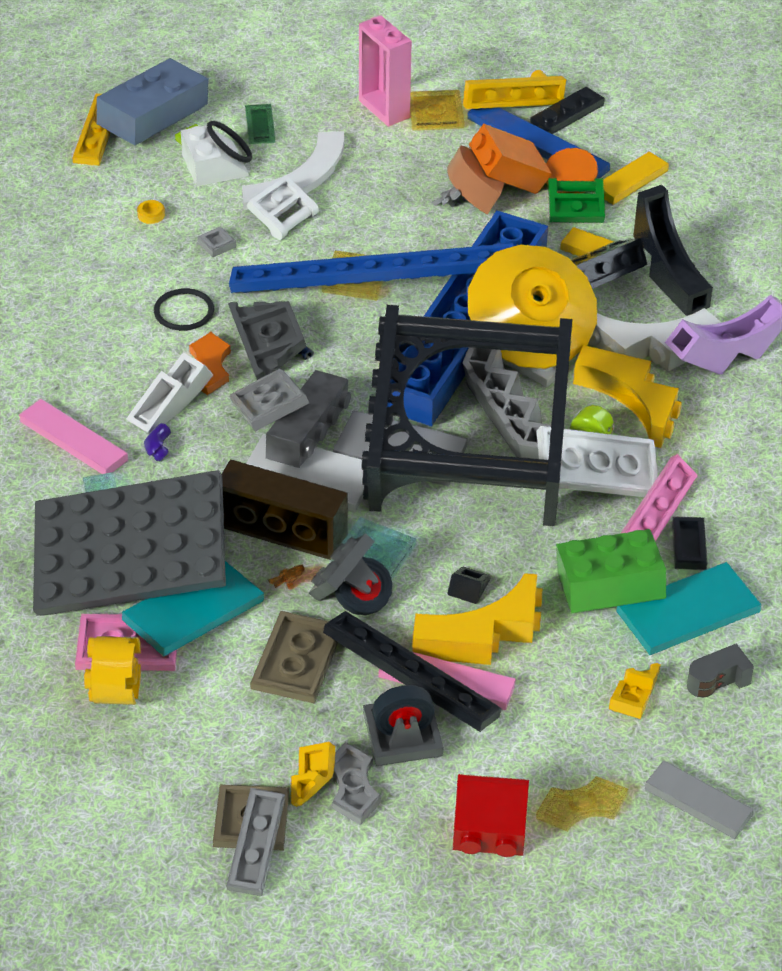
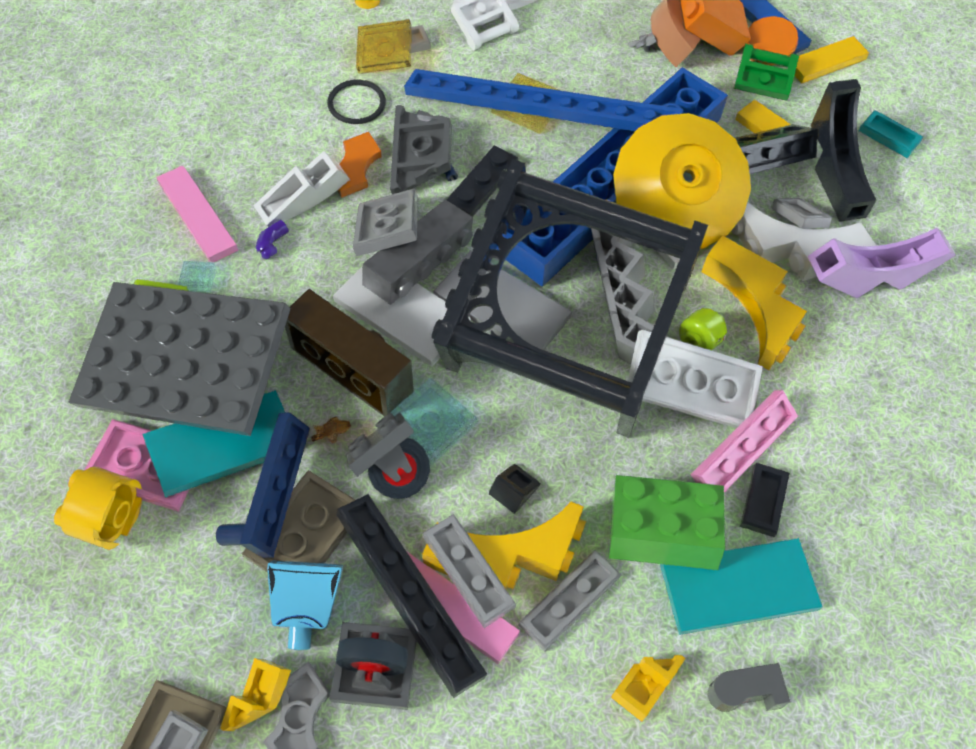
camera: 15 degrees right, 15 degrees up
none -> dark blue piece [216,412,310,558]
none -> medium azure torso [267,560,343,650]
none -> clear yellow tile [356,19,412,74]
none -> light grey tile [423,514,516,628]
none -> black plate [446,145,518,217]
none -> light grey tile [519,550,621,652]
none -> light grey tile [772,198,832,229]
none -> teal tile [858,110,923,158]

